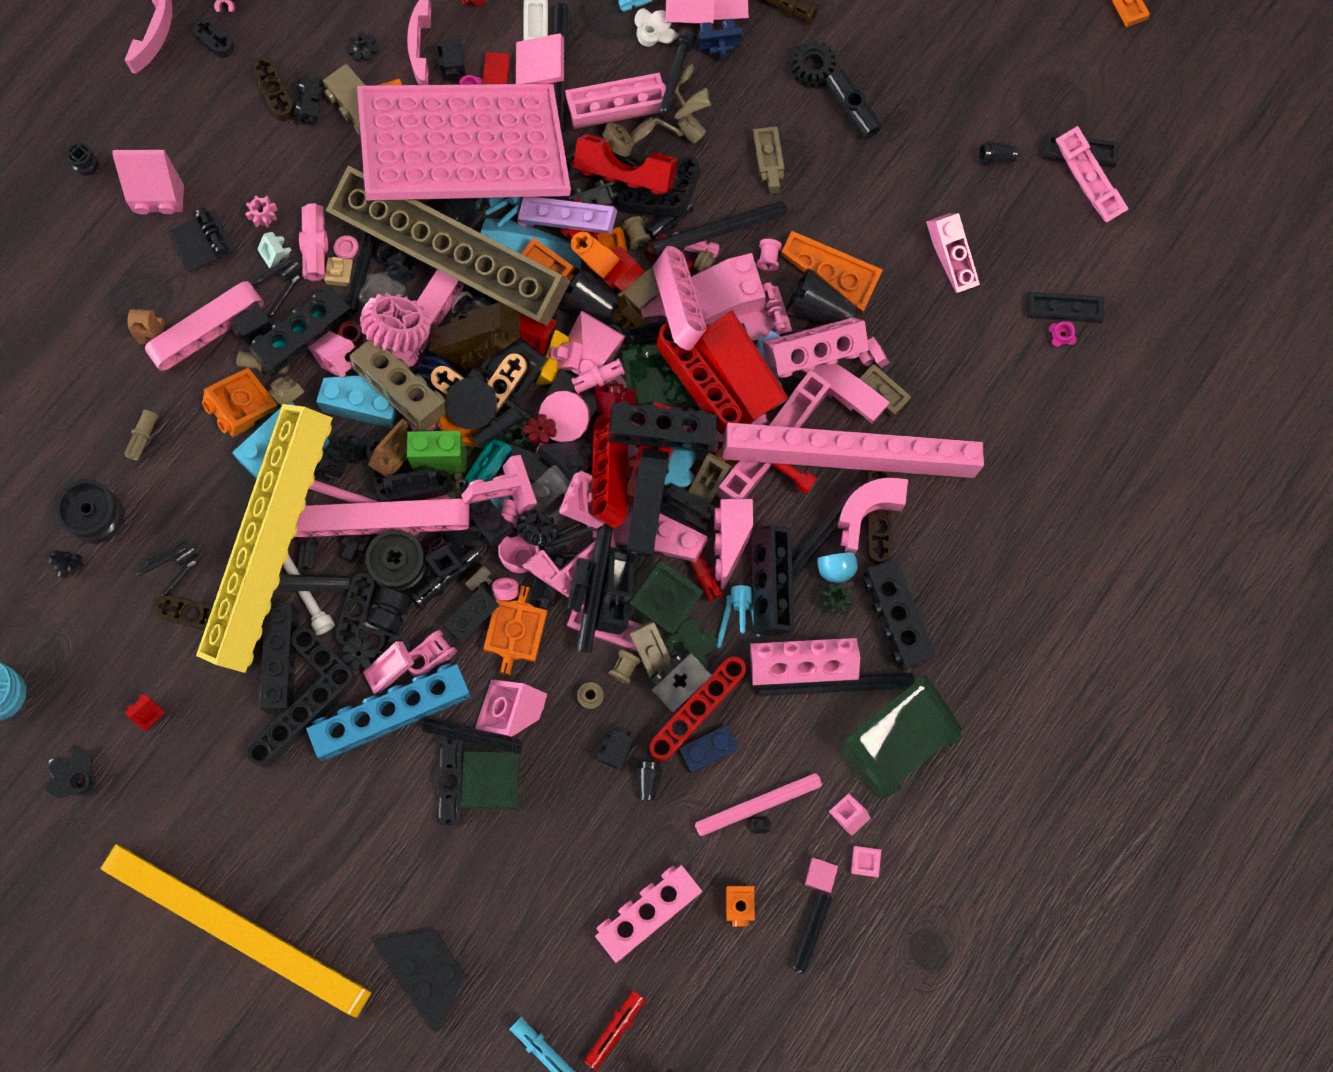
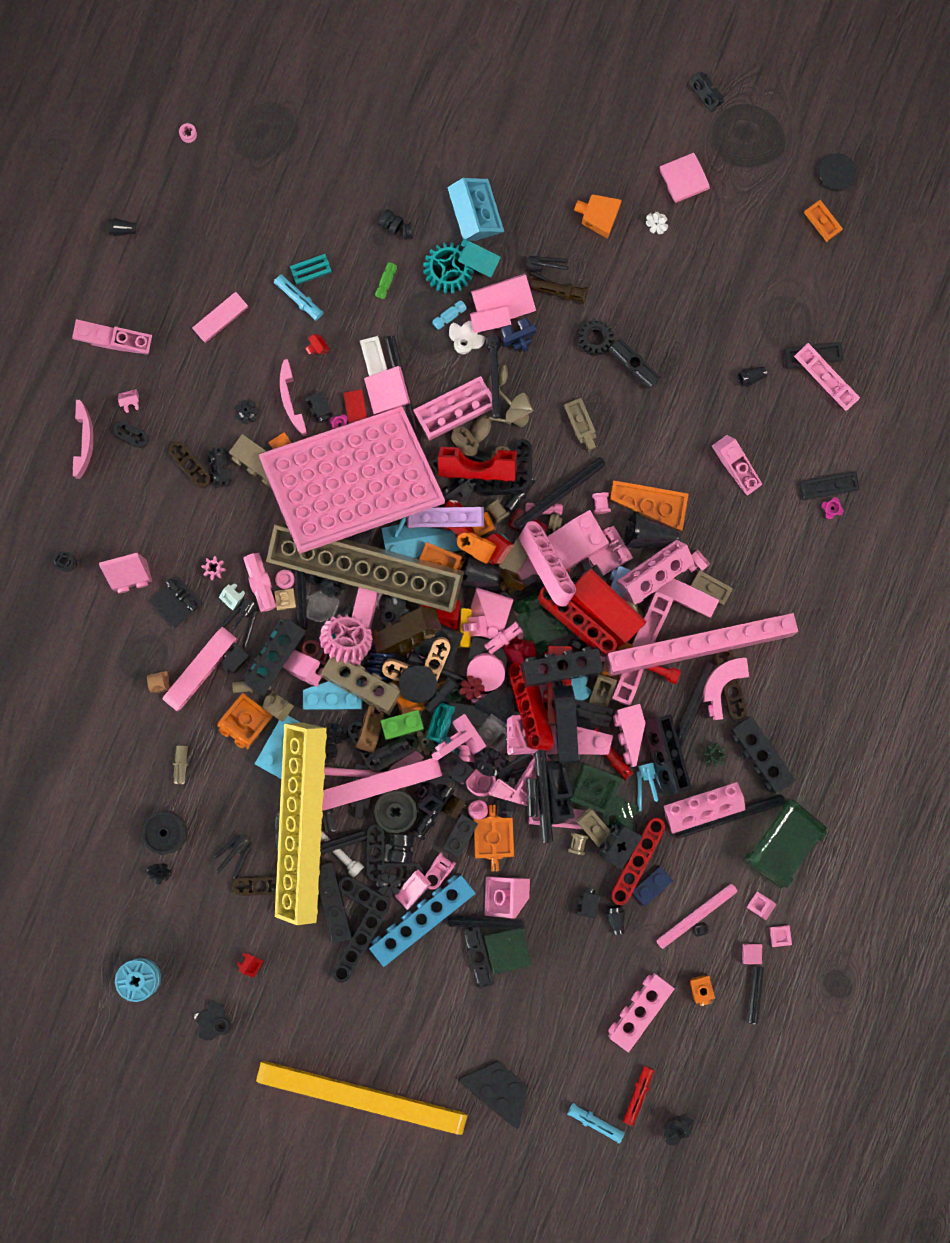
camera: 15 degrees left, 10 degrees up
dark tan plate [577,682,604,709] -> none
medium azure hair [817,552,858,583] -> none

